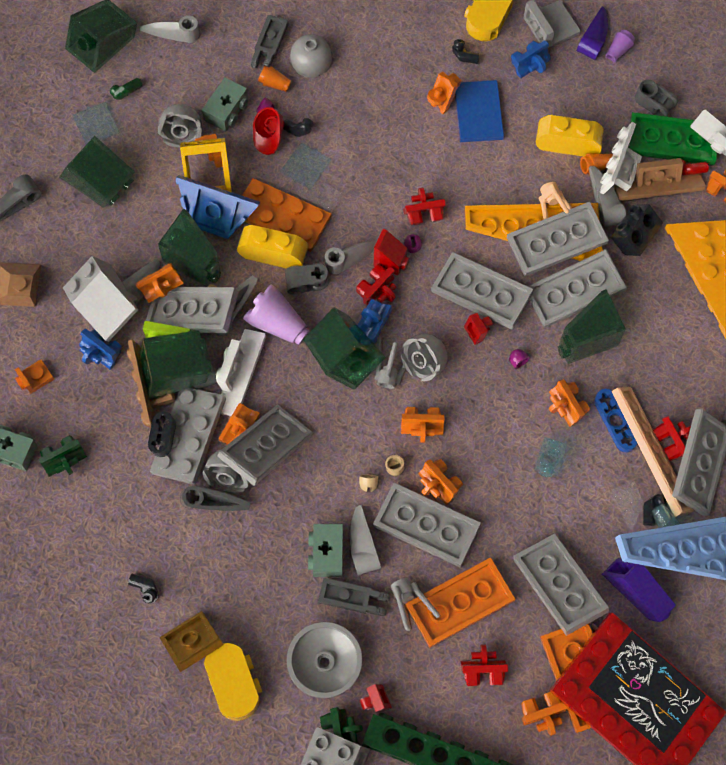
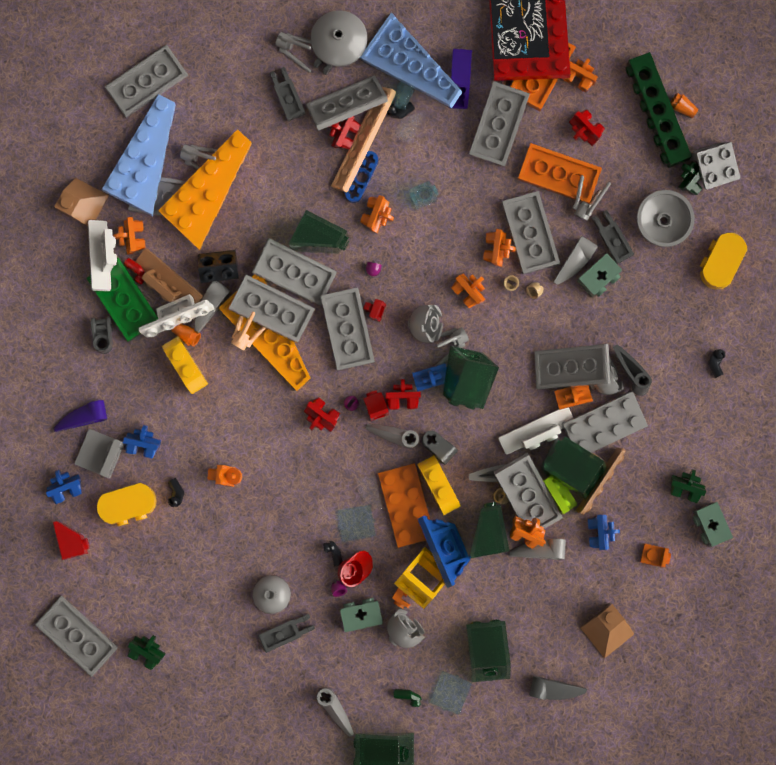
camera: 130 degrees left, 15 degrees up
slope [63,256,138,342] -> none
black beam [148,411,176,457] -> none
pearl gold plate [159,611,223,672] -> none
lavender cone [243,284,310,345] -> none
orange cone [258,65,292,92] -> none
red tile [360,684,392,712] -> none
blue tile [455,80,504,142] -> none
medium lavender cone [606,30,635,62] -> none

